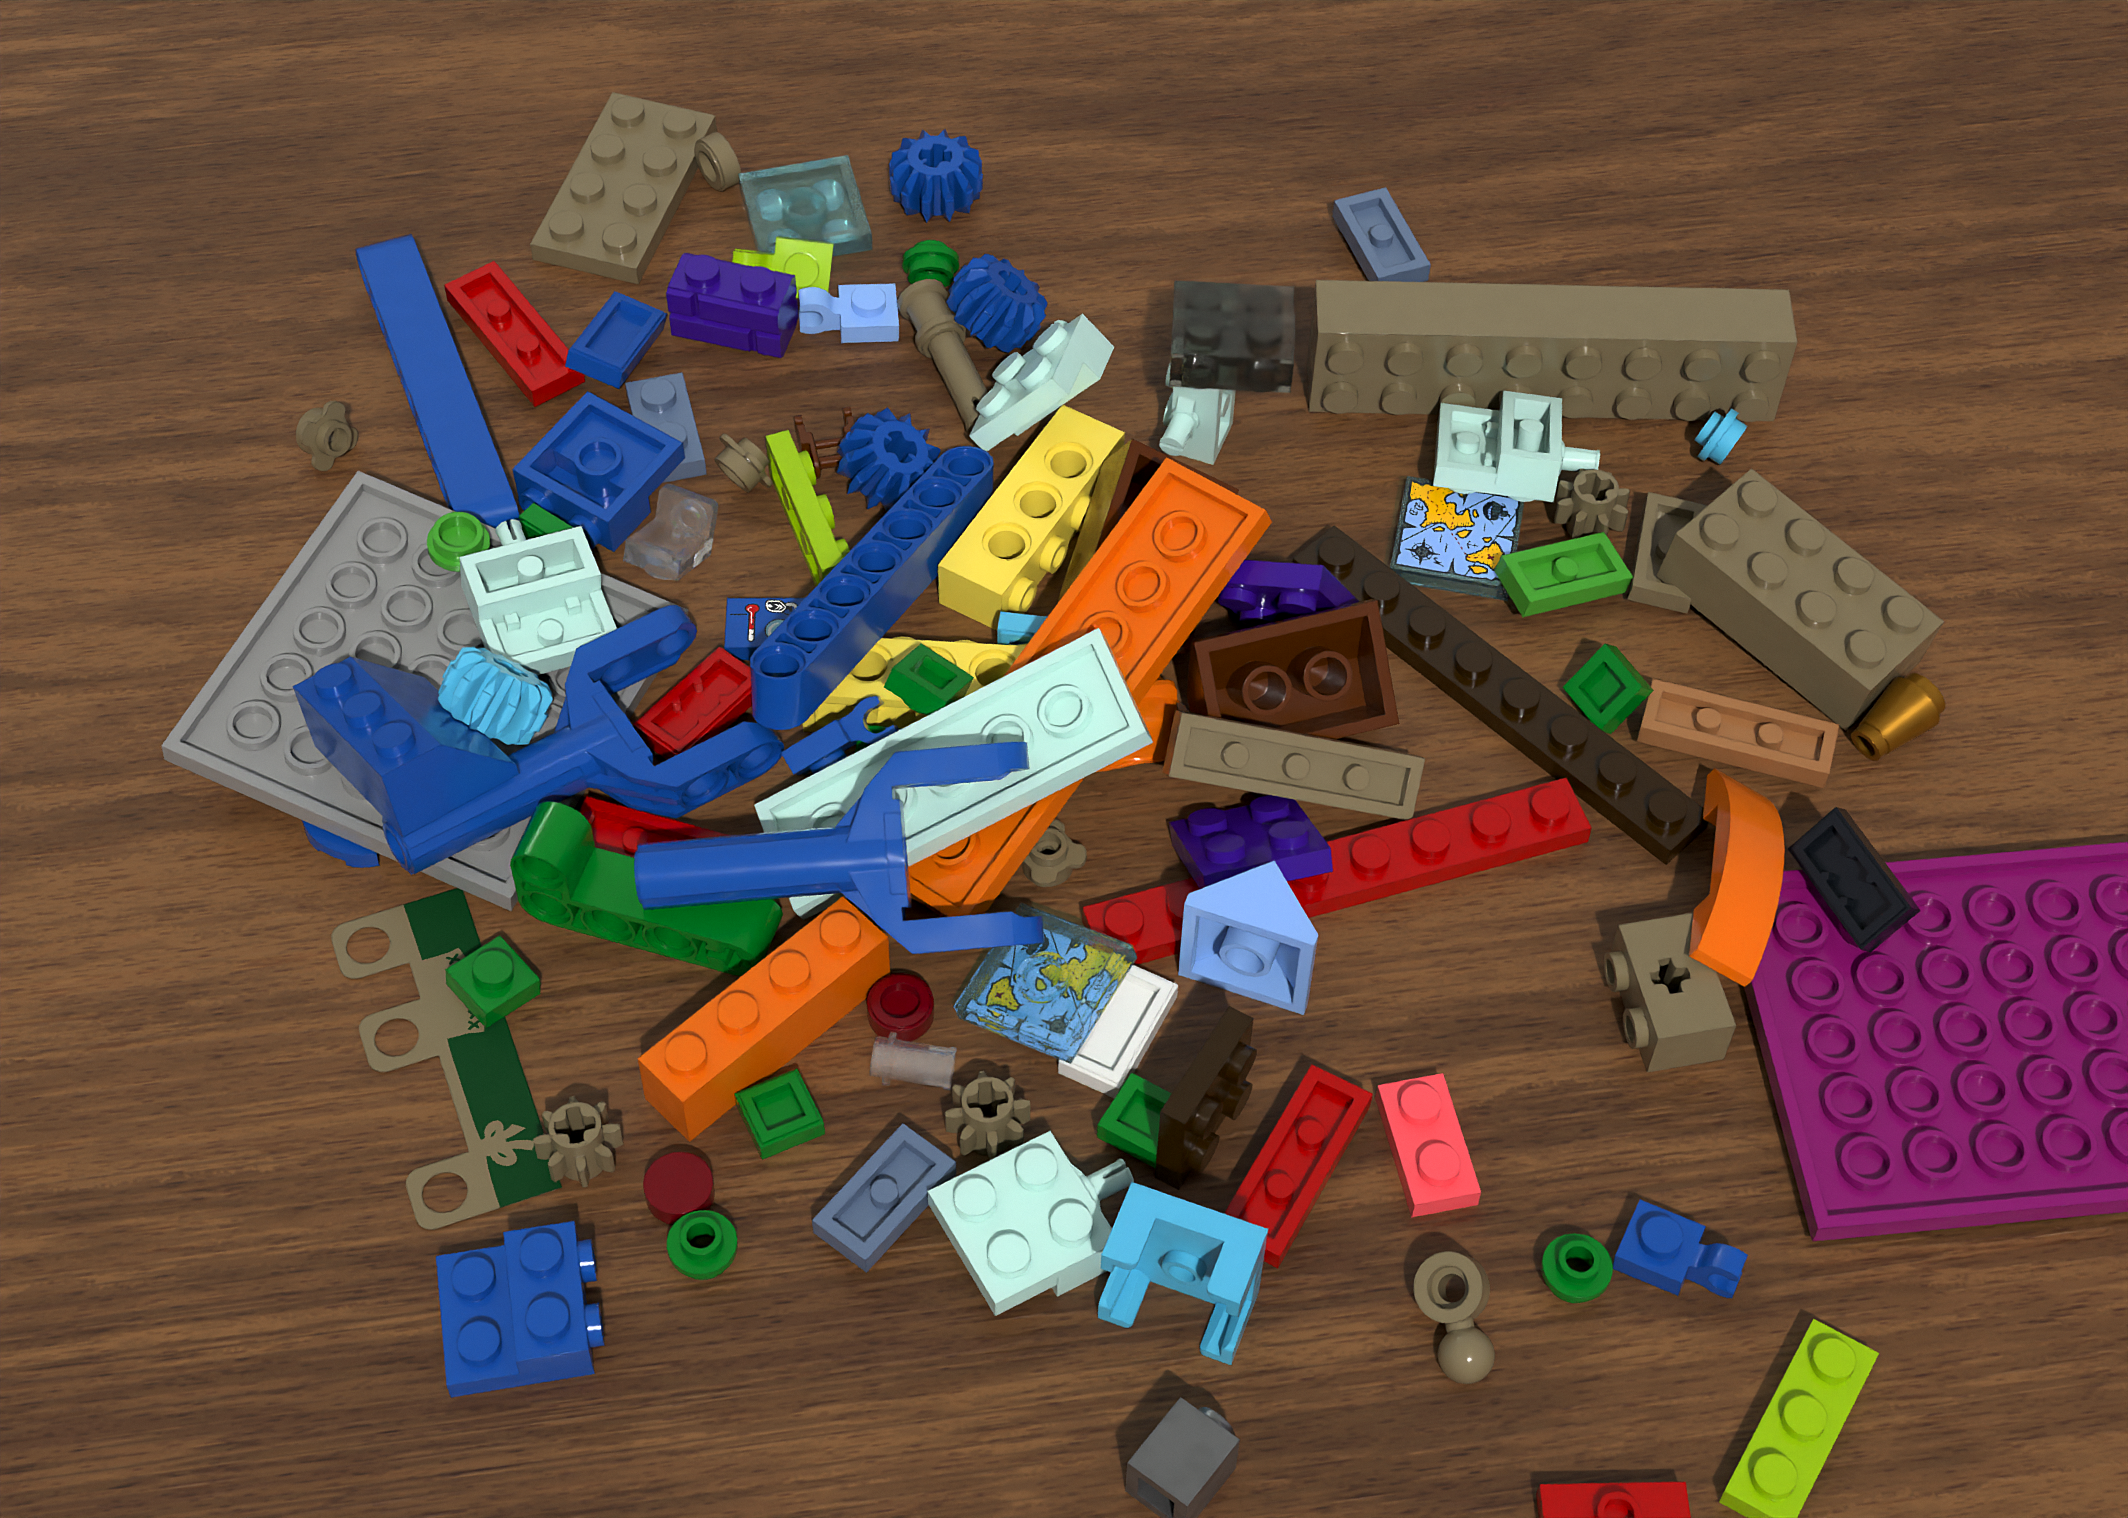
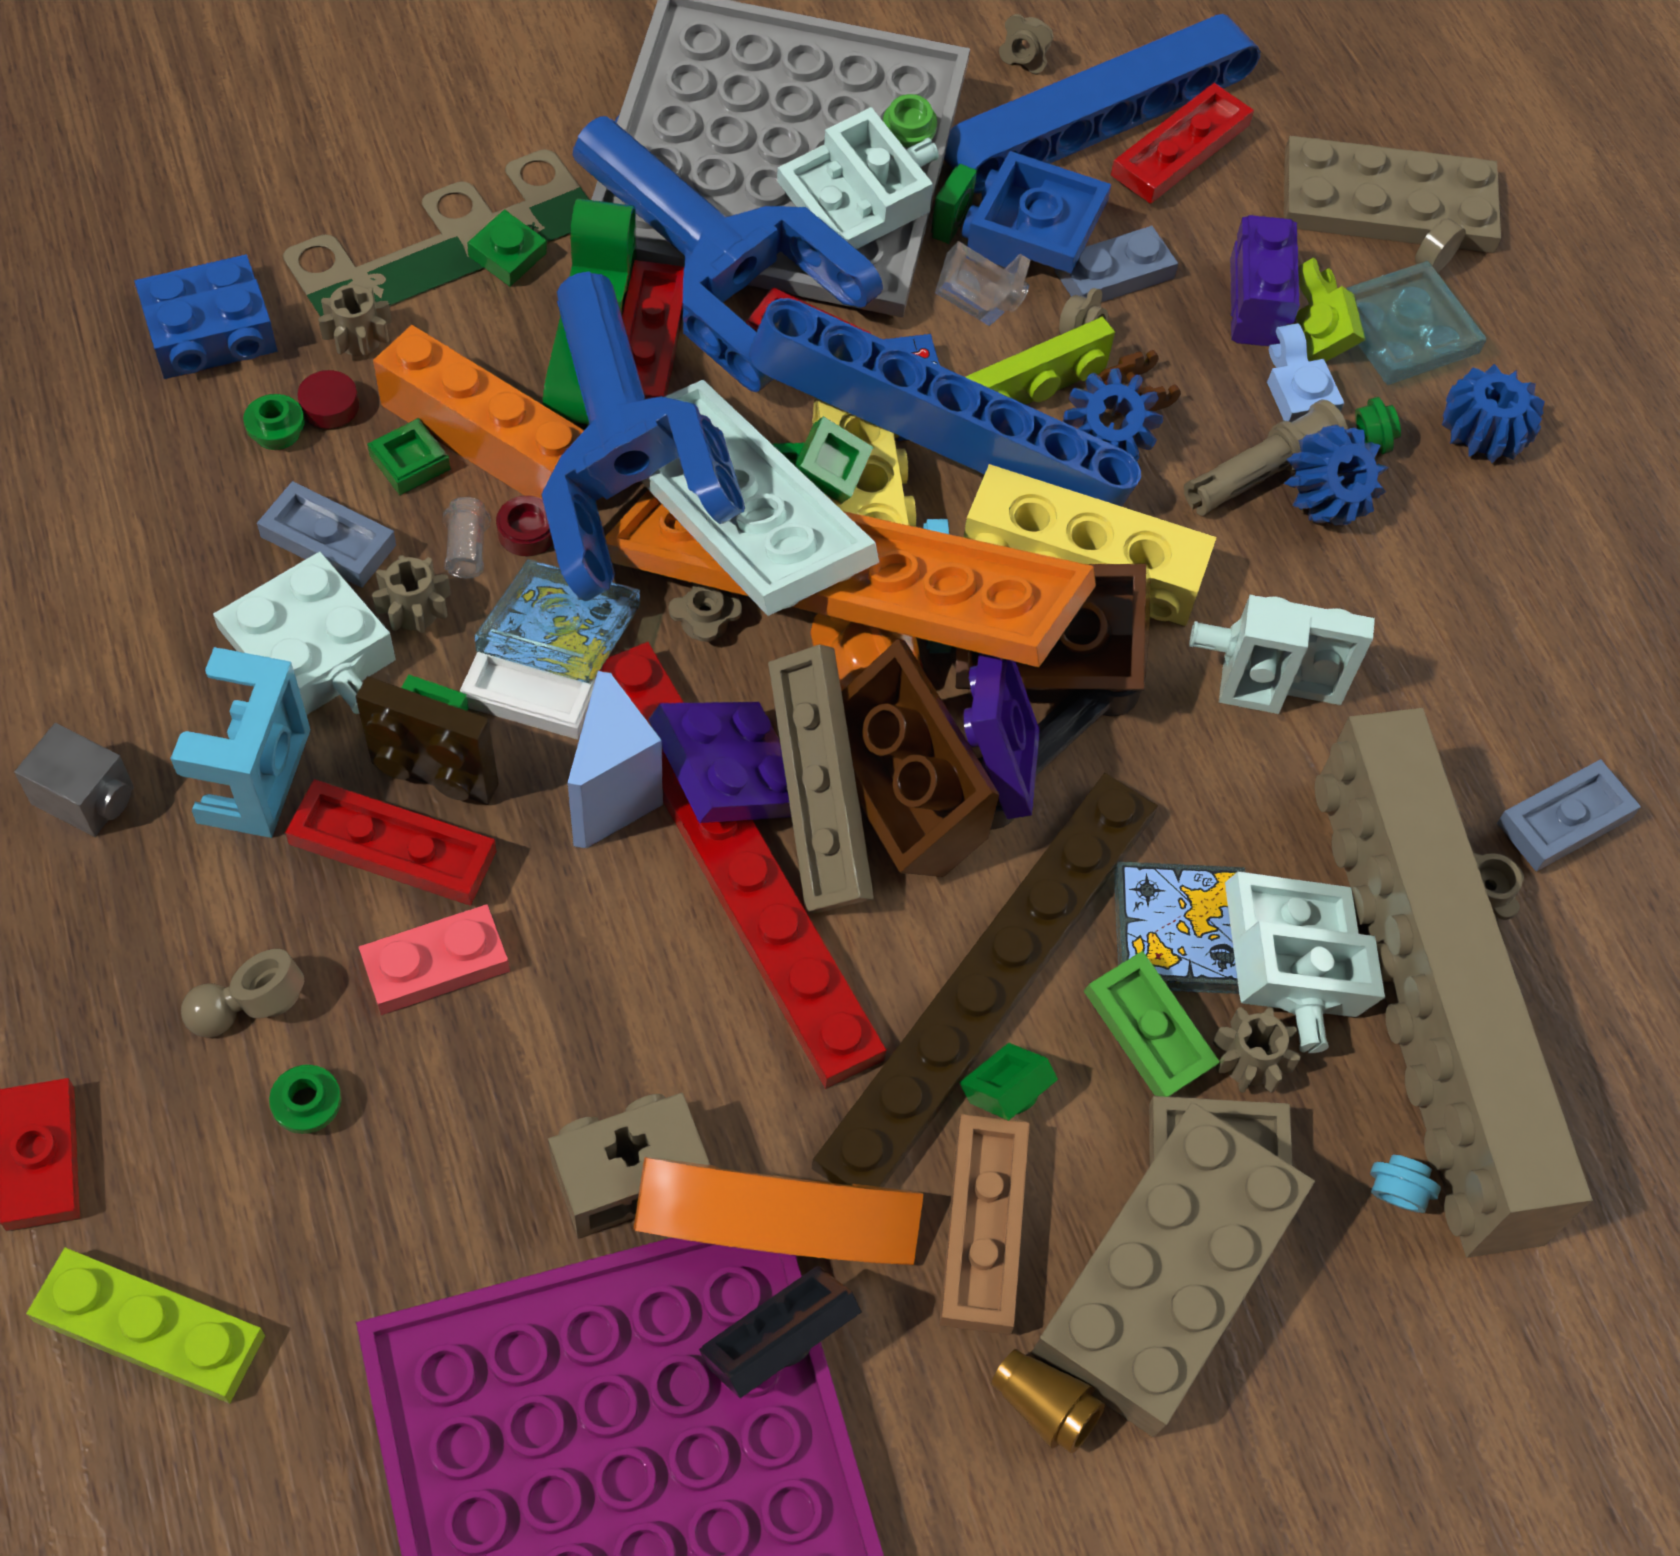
camera: 75 degrees right, 5 degrees up
blue slope [292,657,519,837] -> none
medium azure gear [438,647,553,745] -> none
blue tile [565,292,667,389] -> none
blue plate [781,696,899,775] -> none
light aqua plate [969,313,1114,451] -> none
clear smoke plate [1169,280,1295,393] -> none
blue plate [1613,1200,1748,1298] -> none

